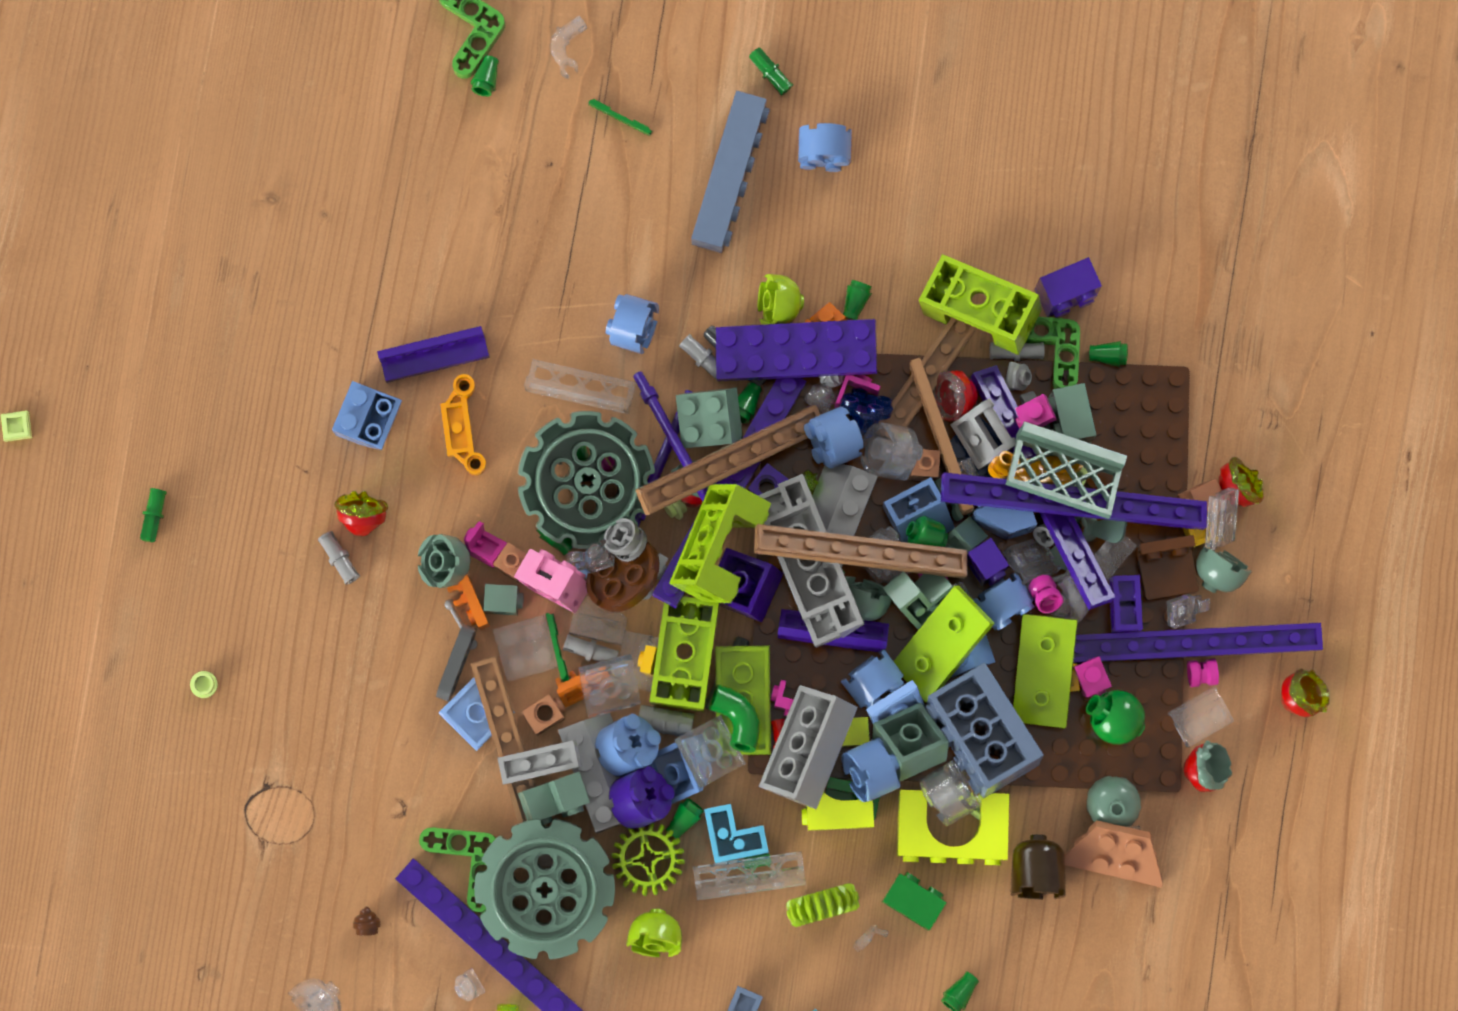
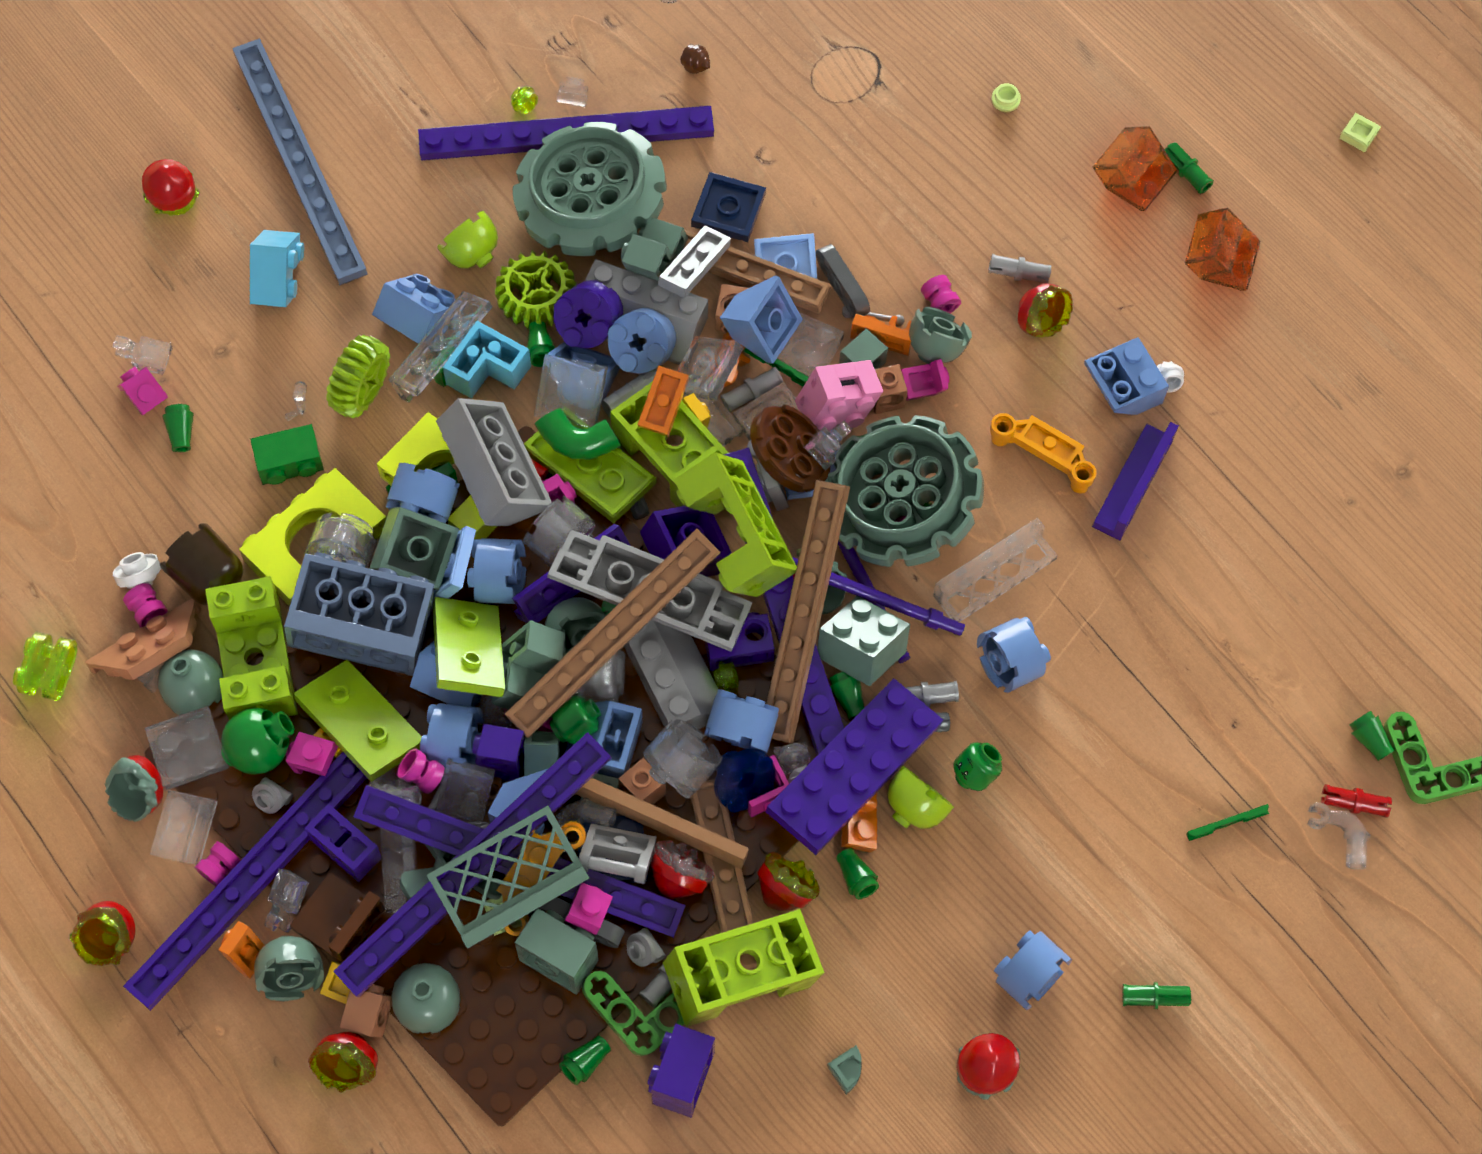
camera: 130 degrees right, 15 degrees down
bright green beam [419,827,496,912] -> none
light grey wheel [604,518,647,562] -> none
sand blue brick [691,90,770,253] -> none
clear plate [1205,487,1239,550] -> none
none -> clear neon green brick [13,632,77,701]
none -> white plate [113,552,161,589]
none -> dark pink wheel [123,583,168,628]
none -> clear plate [144,706,229,791]
none -> lime plate [205,576,298,720]
none -> orange plate [218,921,265,979]
none -> light grey plate [252,777,293,814]
none -> medium blue slope [372,274,464,345]
none -> sand green cylinder [391,963,461,1034]
none -> clear brick [523,496,596,568]
none -> orange plate [637,366,689,437]
none -> dark blue plate [691,172,766,243]
none -> medium blue slope [720,276,803,364]
none -> hair [757,852,820,911]
none -> sand green tile [827,1045,862,1095]
none -> dark pink wheel [921,275,961,313]
none -> green head [953,742,1002,791]
none -> red hair [956,1033,1020,1100]
none -> clear orange slope [1093,126,1177,211]
none -> white plate [1157,361,1184,393]
none -> clear orange slope [1185,207,1261,291]
none -> red pin [1321,784,1392,818]

